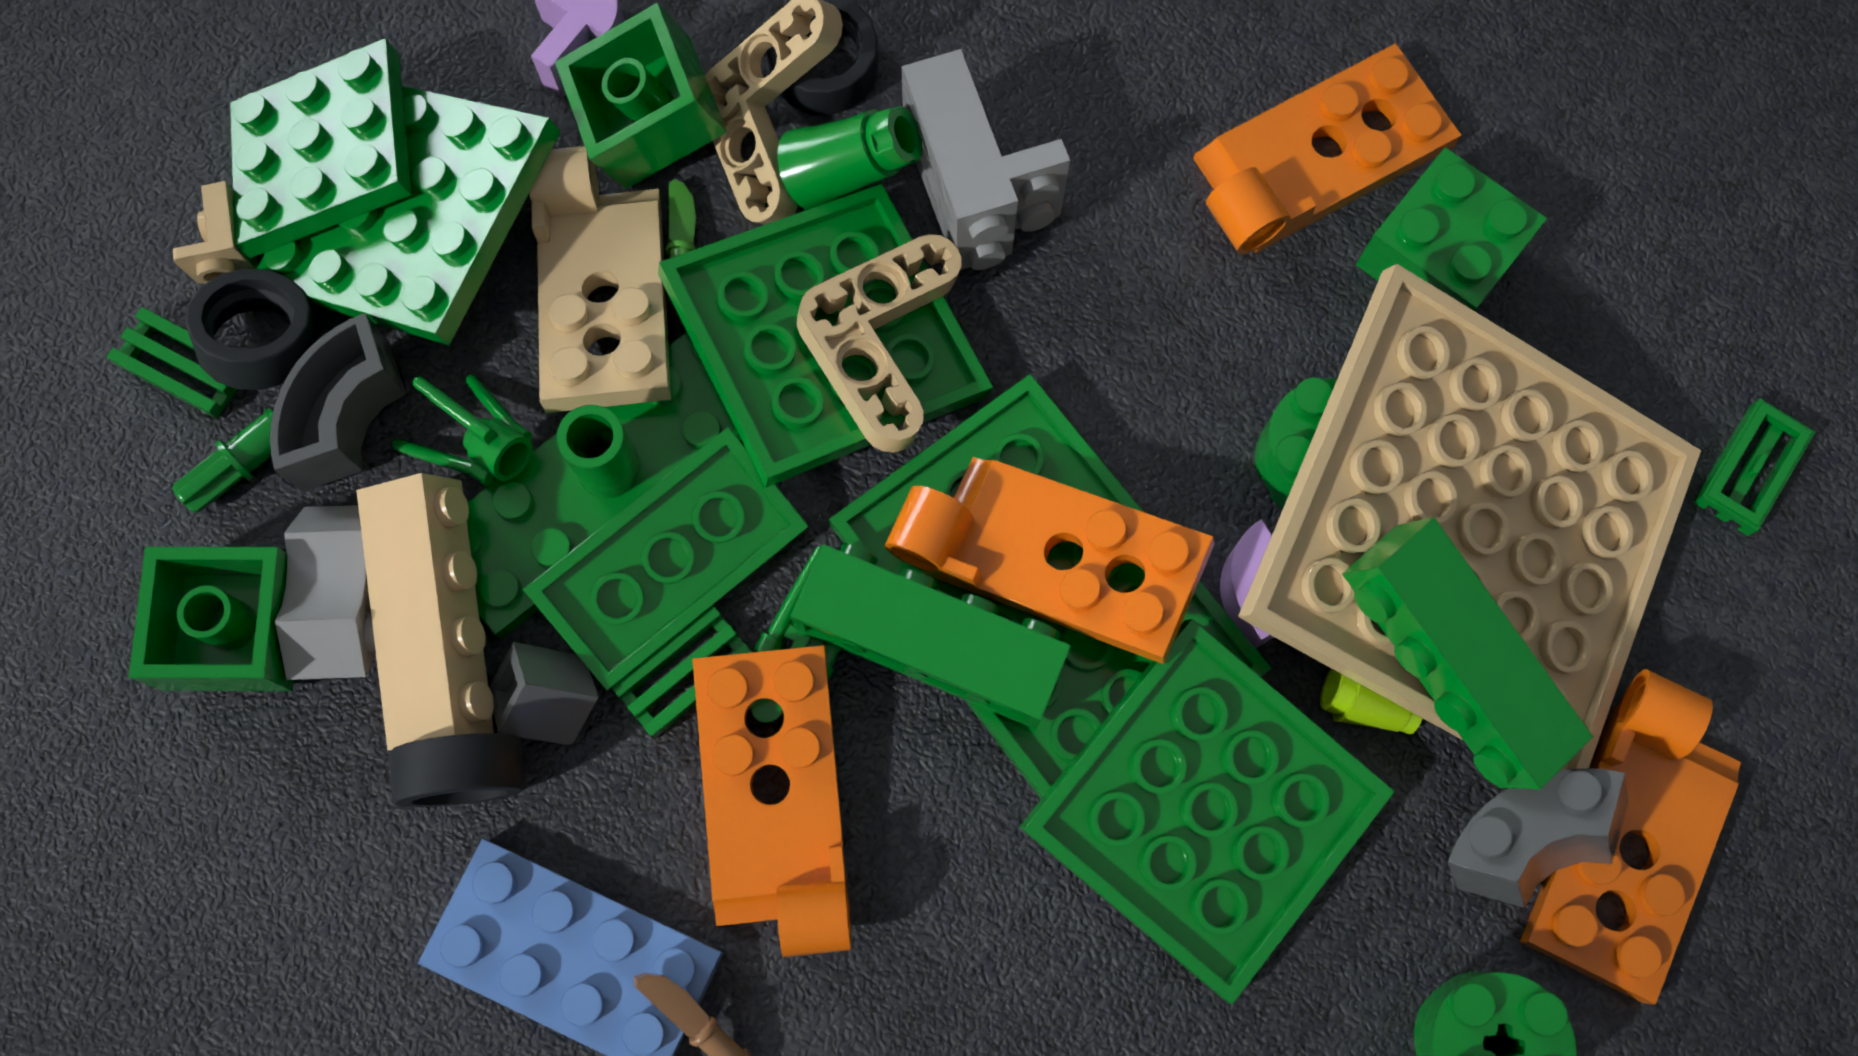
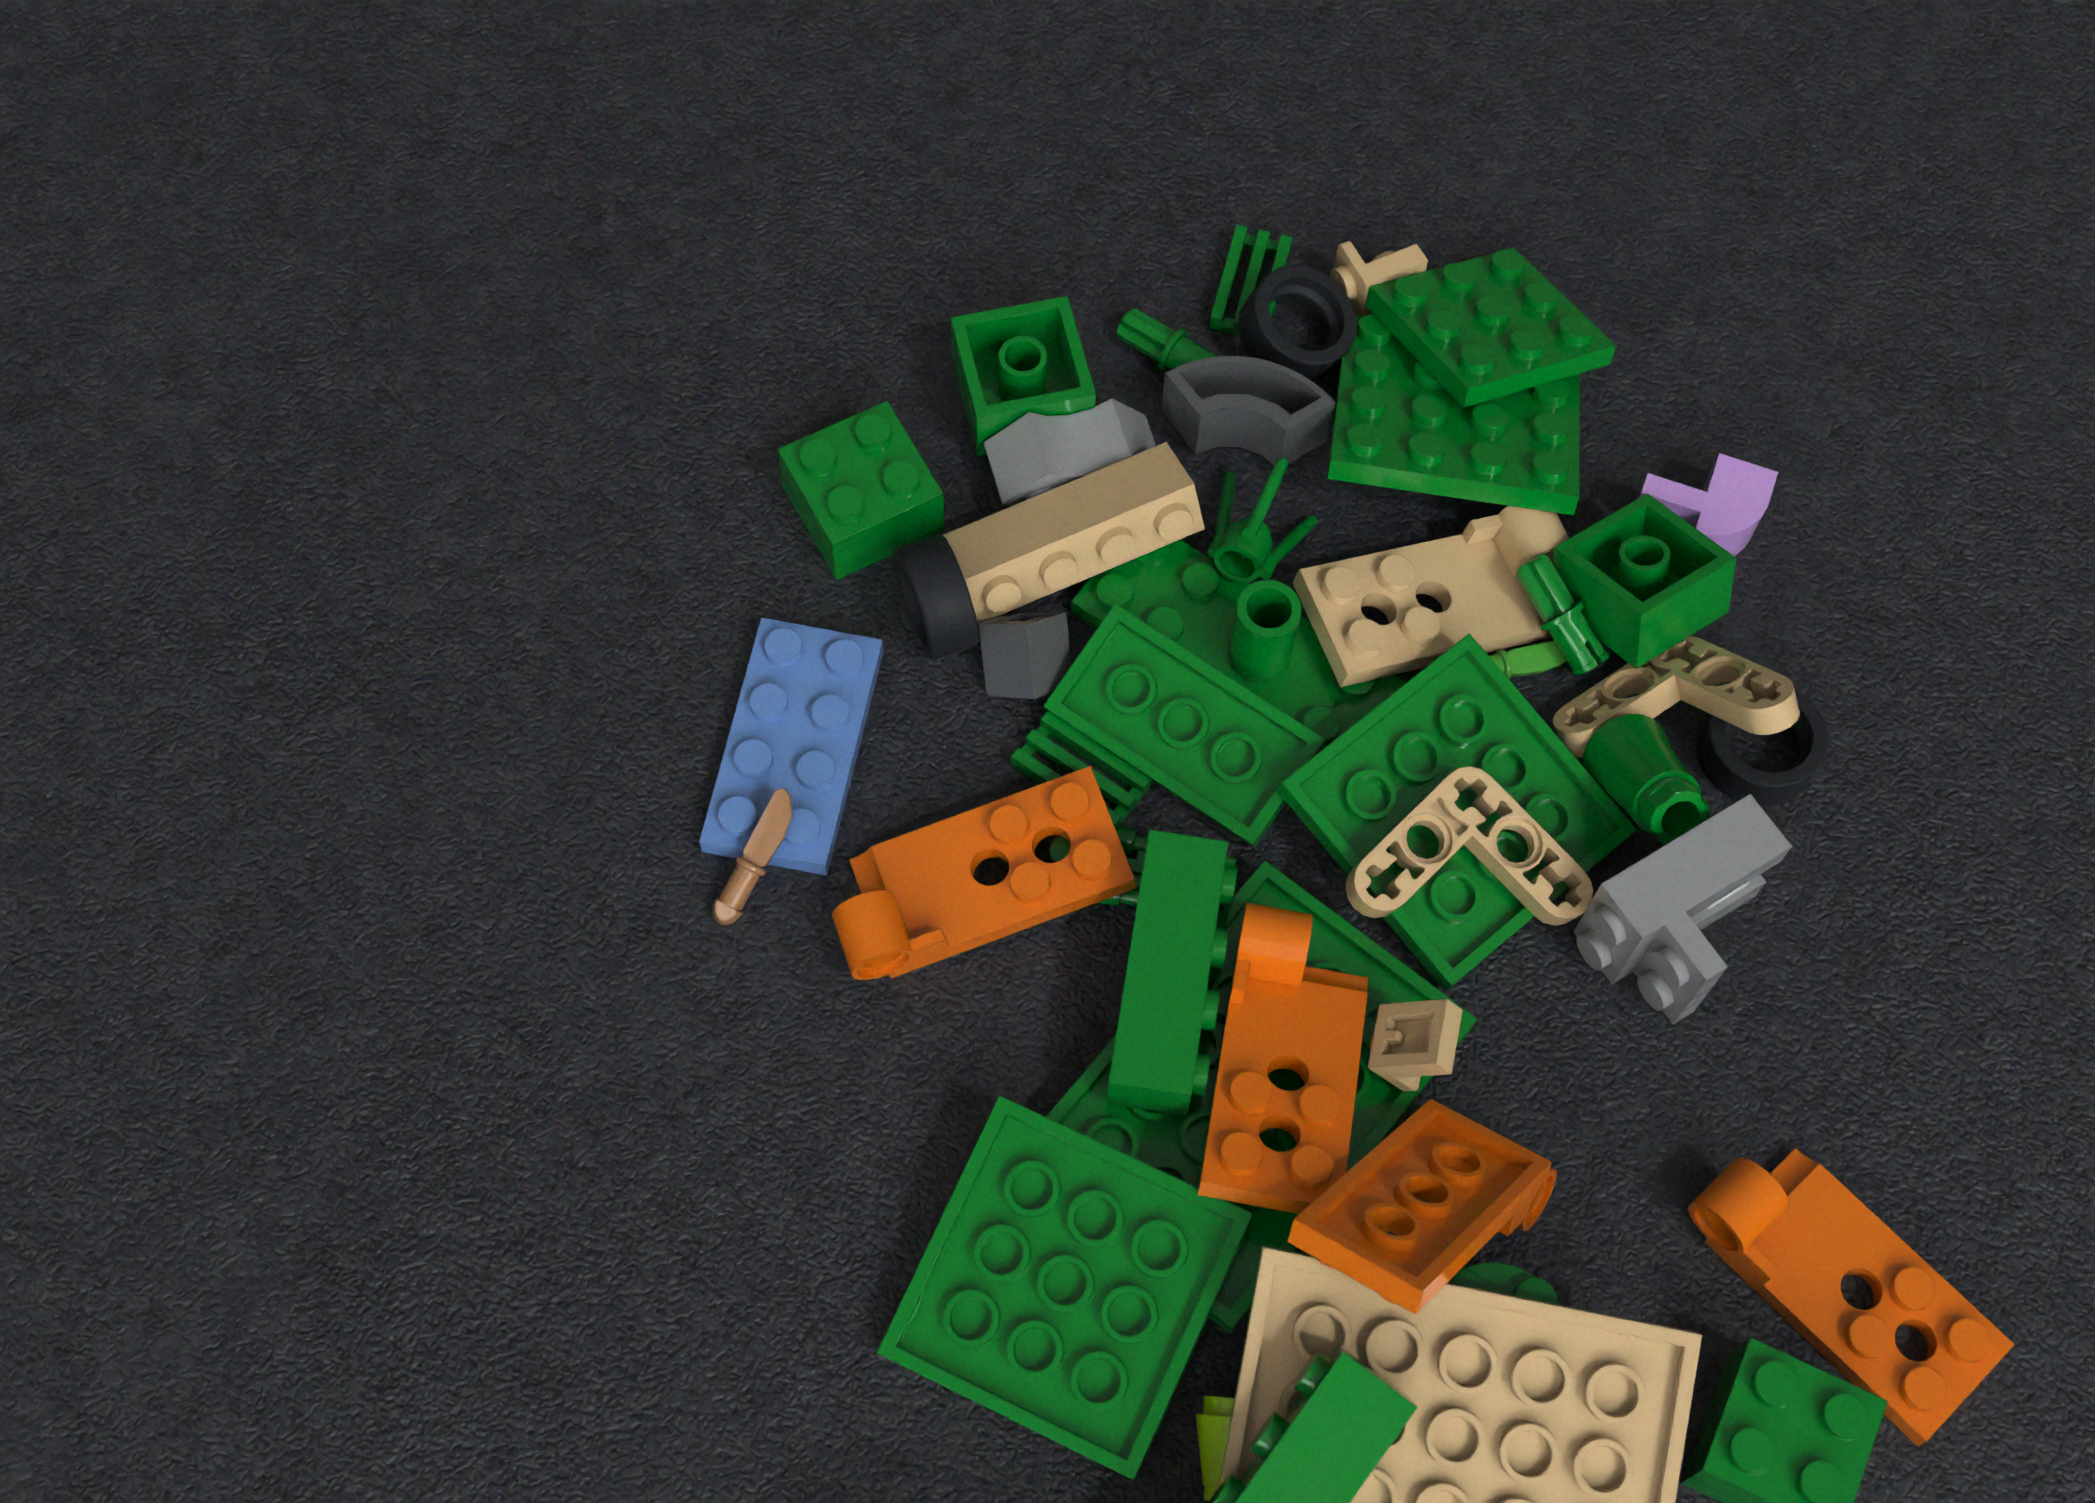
camera: 75 degrees right, 10 degrees down
none -> green brick [777,401,945,580]
none -> orange hinge [1288,1099,1557,1315]
none -> tan bracket [1368,999,1463,1091]
none -> green axle [1516,554,1609,676]

